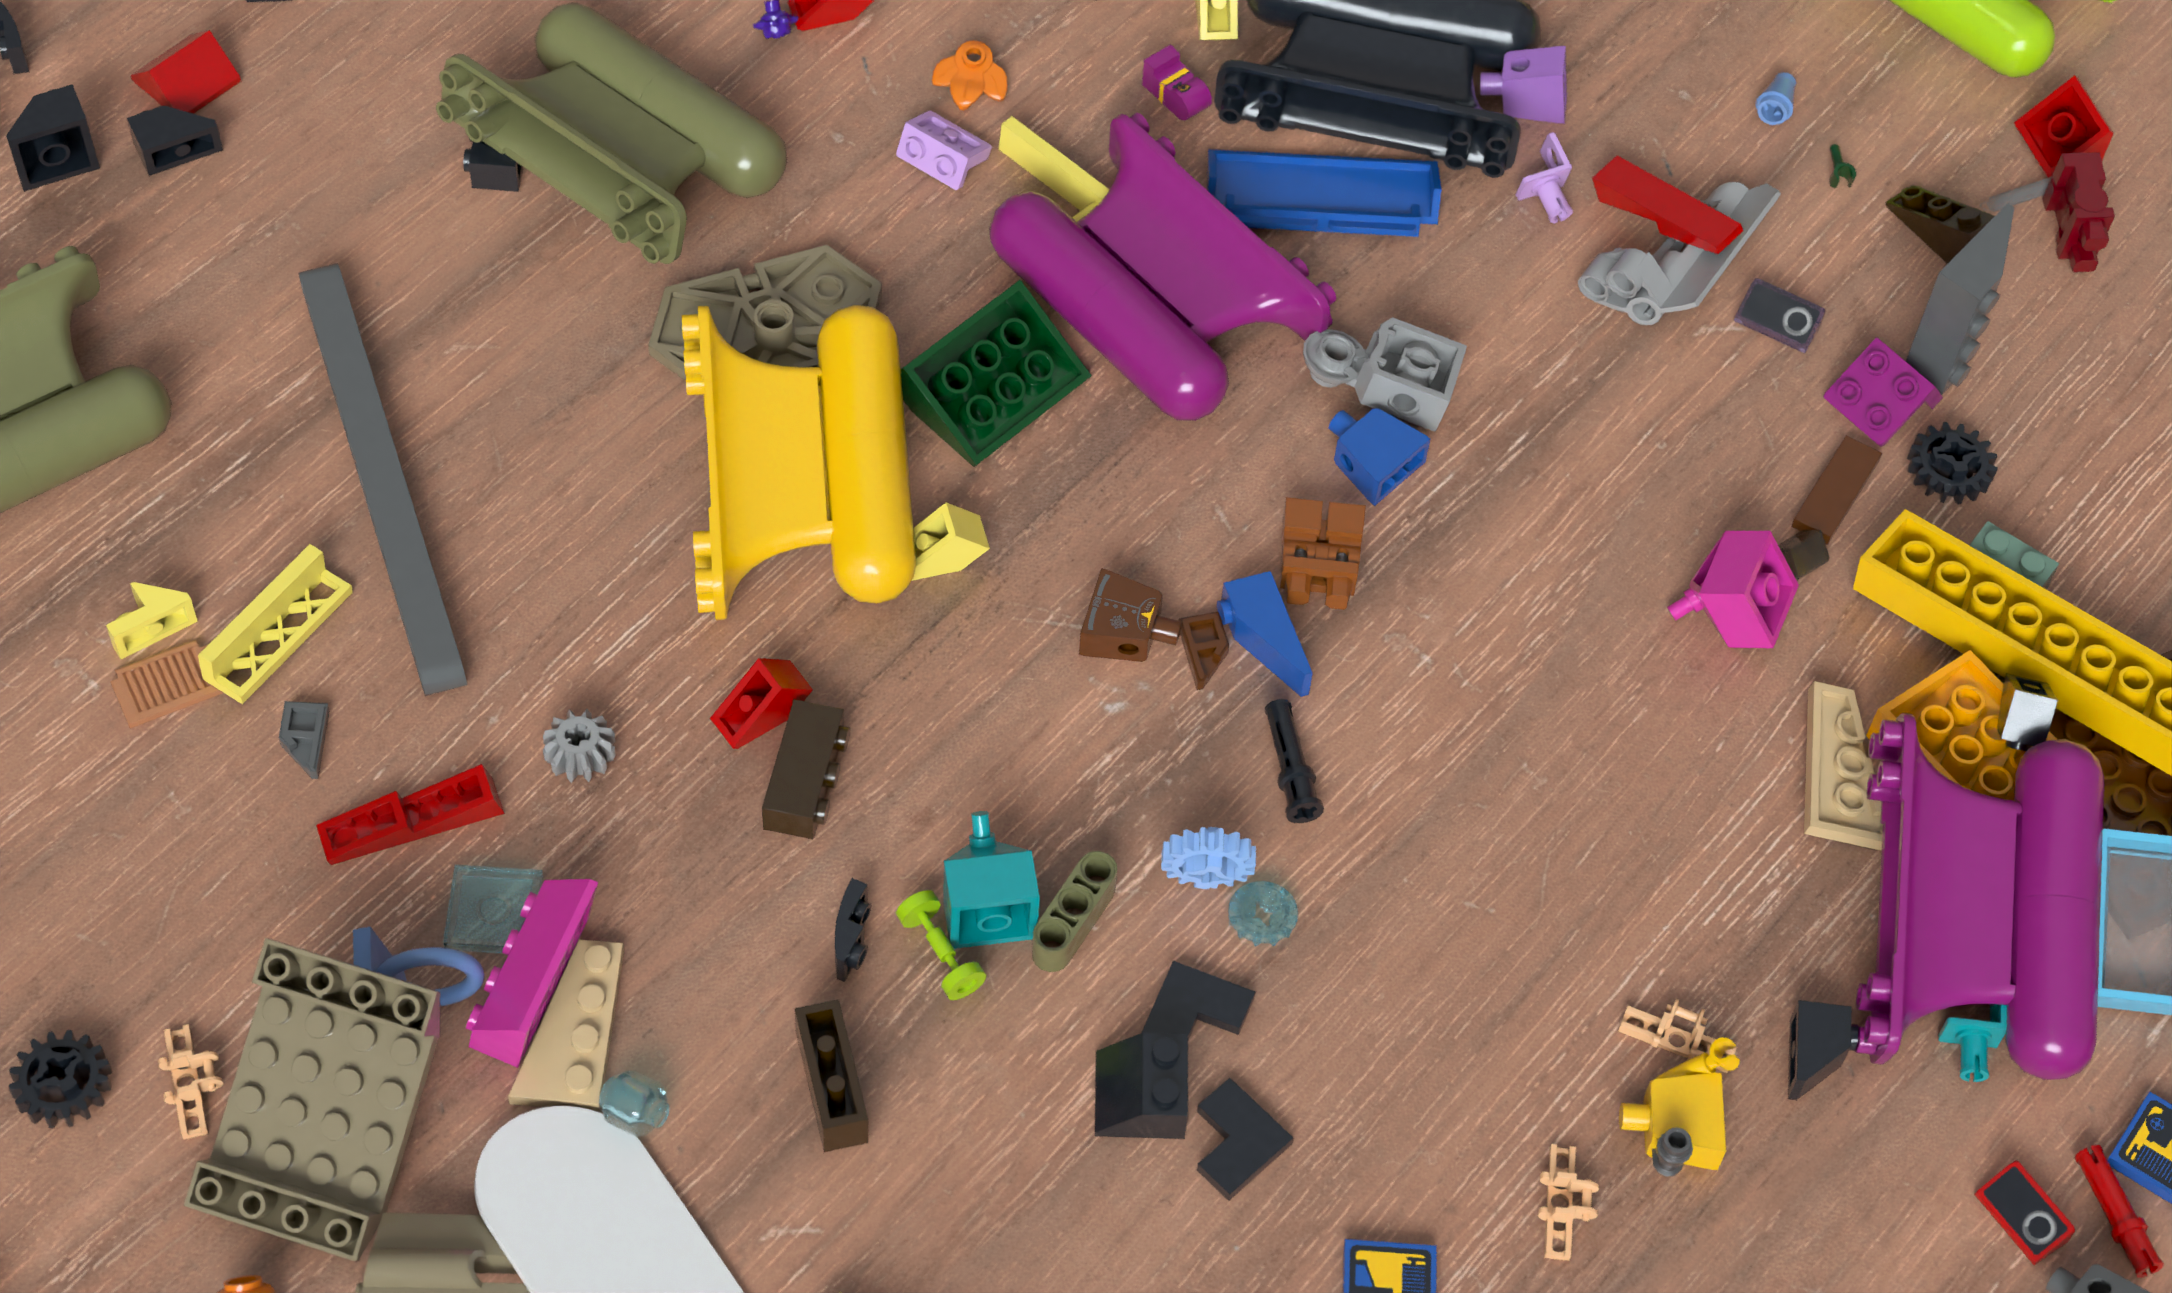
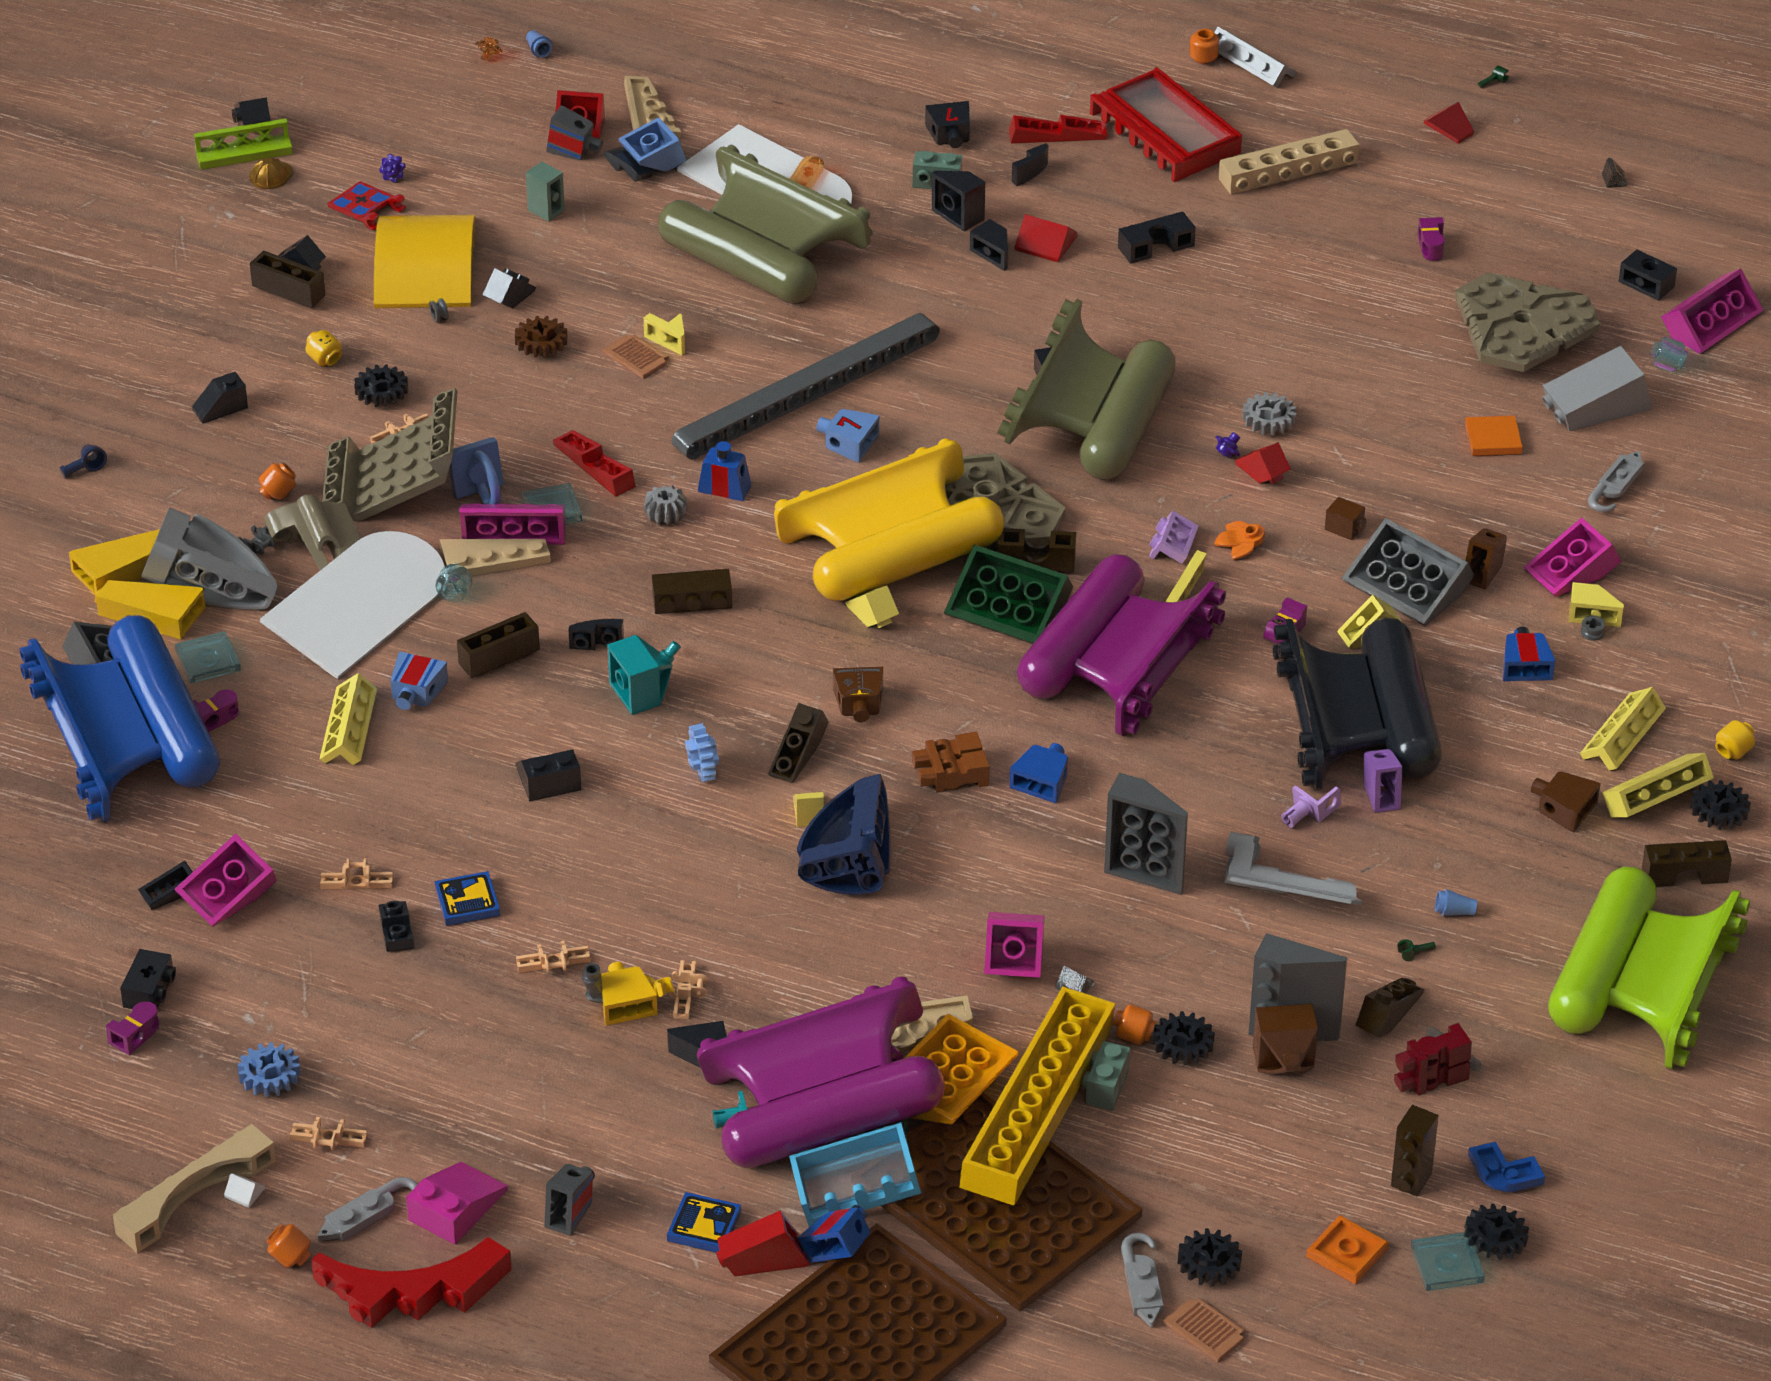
camera: 75 degrees right, 15 degrees down
light yellow fence [198,544,353,704] -> none
dark grey tile [279,701,330,779] -> none
red slope [710,658,813,749] -> none
lime wheel [896,890,986,1000] -> none
olive beam [1032,851,1117,972] -> none
black tile [1141,961,1256,1040] -> none
reddish brown tile [1178,611,1229,690] -> none
black tile [1197,1078,1294,1201] -> none
blue slope [1207,149,1442,237] -> none
blue slope [1217,571,1313,697] -> none
clear light blue gear [1228,881,1298,947] -> none
black pin [1265,699,1324,823] -> none
light grey brick [1303,317,1467,432] -> none
red slope [1592,155,1743,255] -> none
slope [1734,278,1826,353] -> none
reddish brown tile [1791,435,1882,545] -> none
magenta bracket [1824,337,1943,447] -> none
slope [1974,1160,2075,1265] -> none
slope [1997,673,2058,751] -> none
red slope [2014,75,2114,178] -> none
red pin [2074,1145,2164,1278] -> none
none -> medium blue torso [391,652,448,710]
none -> reddish brown gear [515,316,568,358]
none -> blue torso [698,441,751,501]
none -> dark brown slope [768,703,829,783]
none -> light yellow slope [793,792,824,827]
none -> dark blue panel [797,774,890,895]
none -> medium blue torso [816,409,879,462]
none -> dark brown arch [998,528,1076,572]
none -> dark grey slope [1104,773,1188,895]
none -> orange head [1112,1004,1156,1045]
none -> reddish brown piece [1253,1003,1318,1074]

